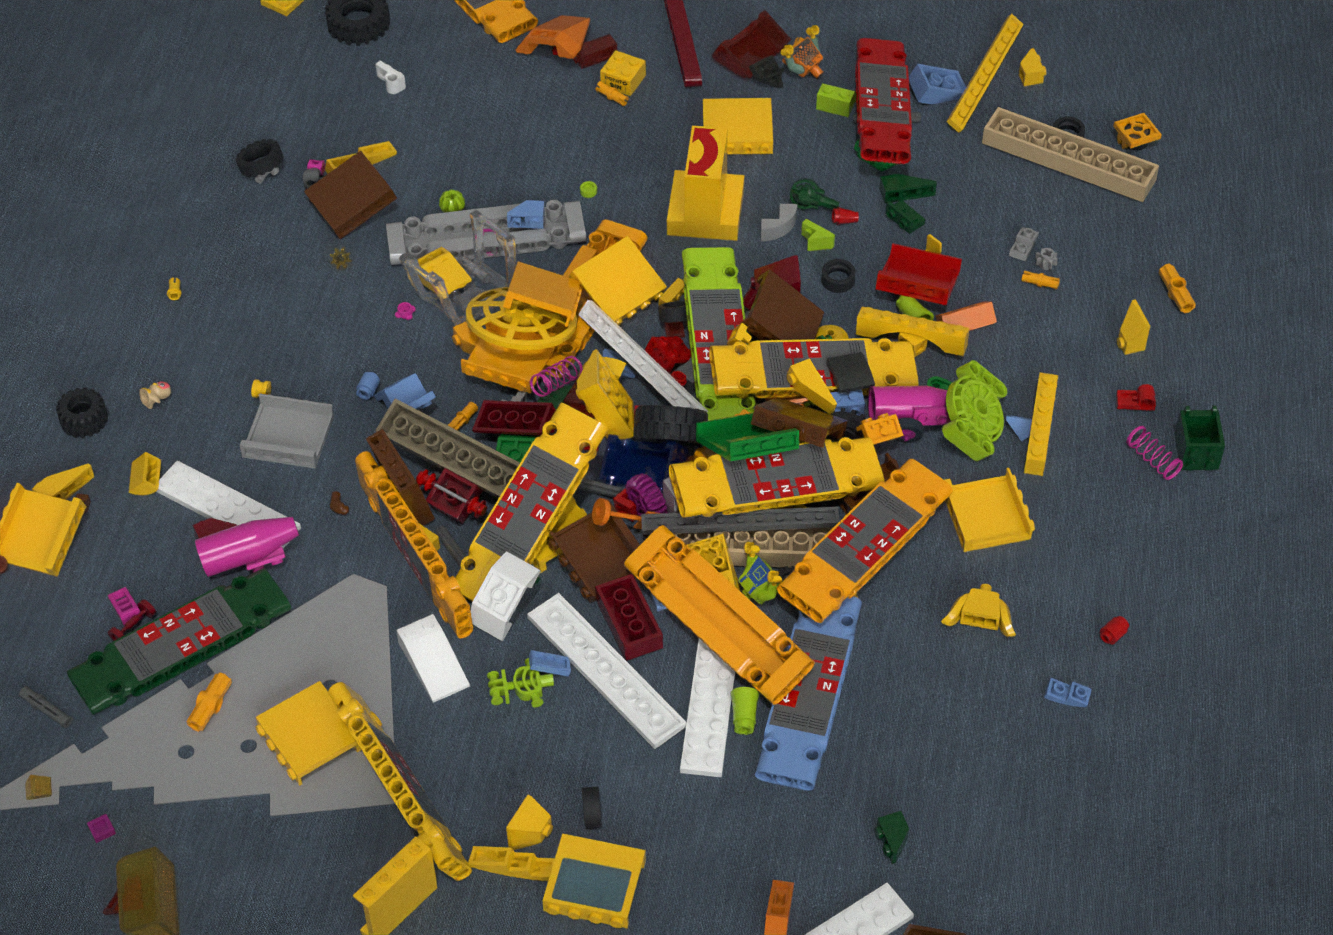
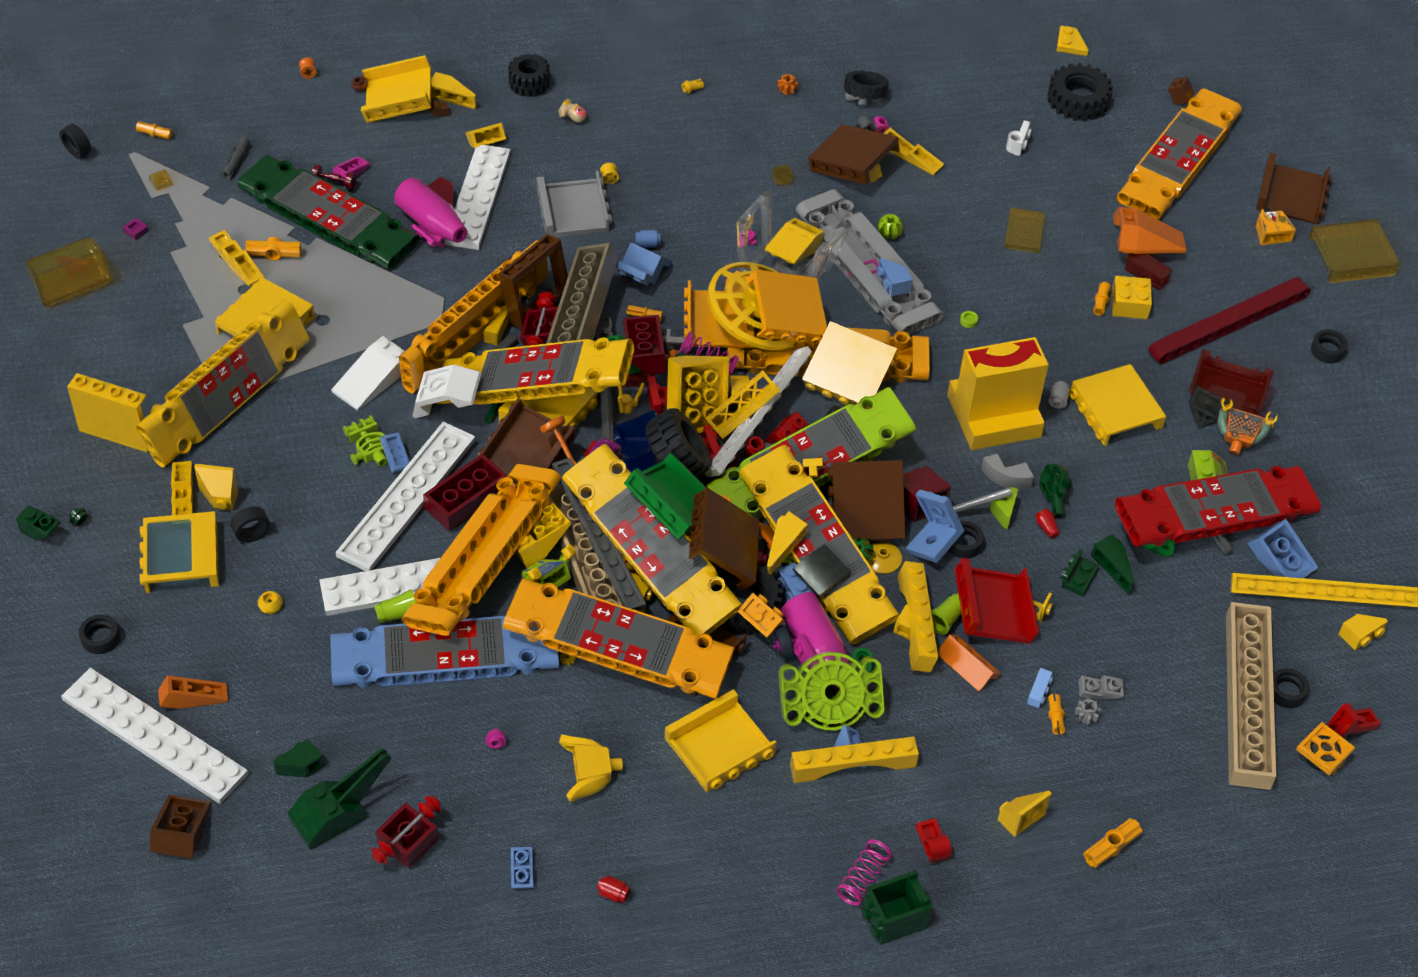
camera: 65 degrees right, 0 degrees up
none -> yellow slope [209,229,264,286]
none -> yellow plate [257,591,283,614]
none -> dark green slope [288,748,391,850]
none -> dark red brick [371,796,441,868]
none -> dark pink plate [485,729,506,749]
none -> yellow fence [705,370,781,439]
none -> orange gear [777,74,798,95]
none -> medium blue bracket [906,490,964,563]
none -> light grey bar [952,487,1012,513]
none -> clear yellow tile [1004,207,1045,254]
none -> light blue piece [1027,668,1053,708]
none -> red bracket [1326,703,1381,738]

